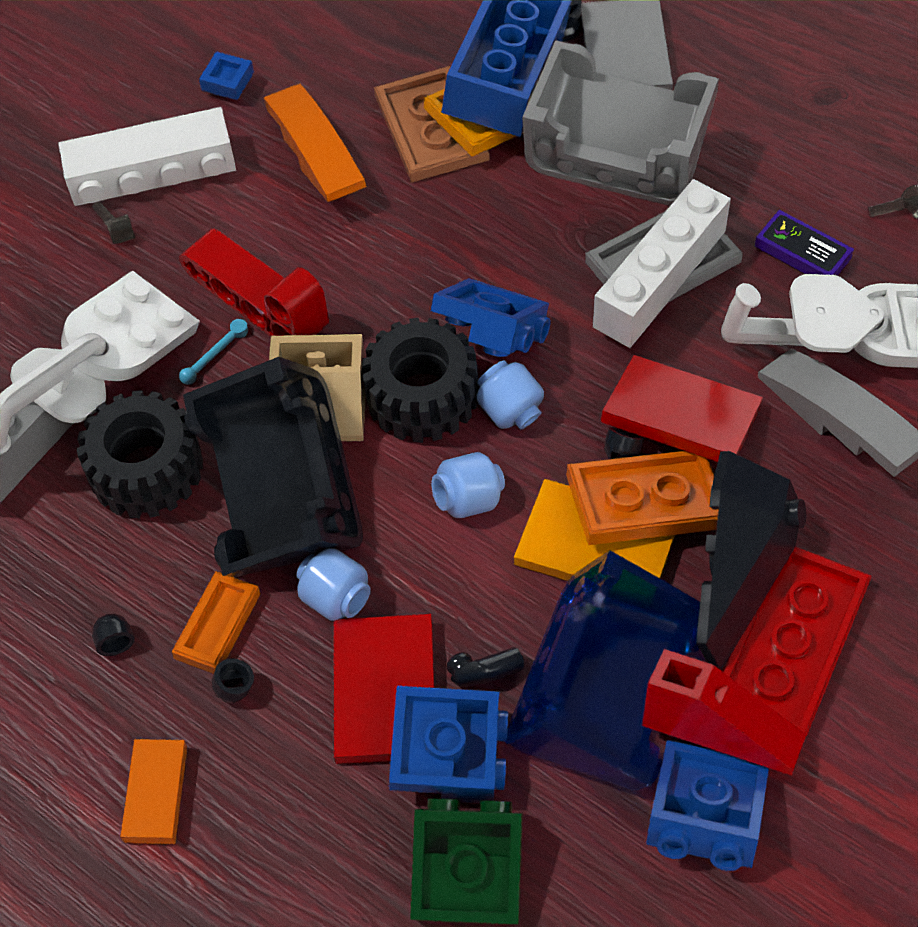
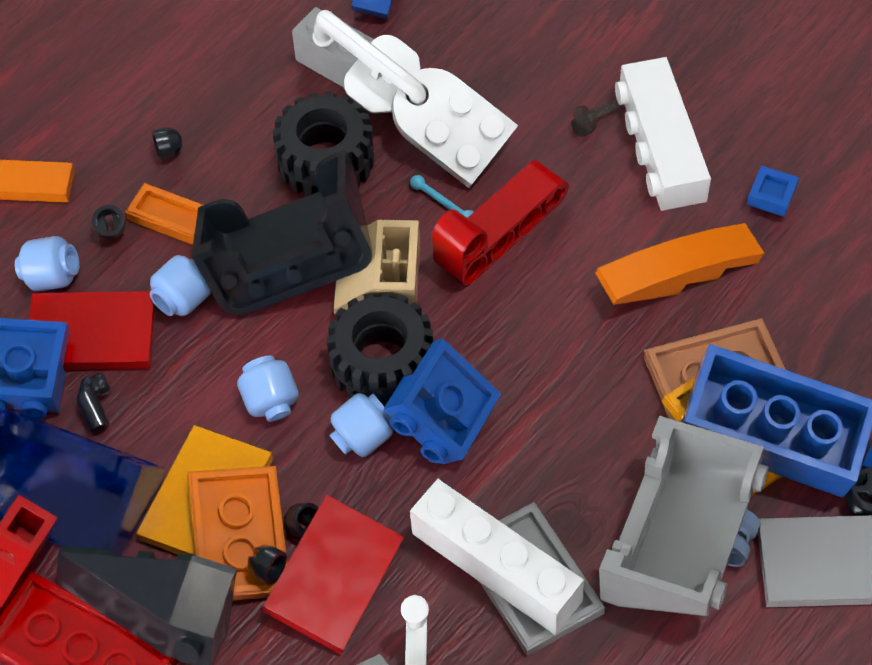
camera: 90 degrees right, 0 degrees up
none -> light blue head [15,236,79,292]
none -> black hinge [248,544,287,585]

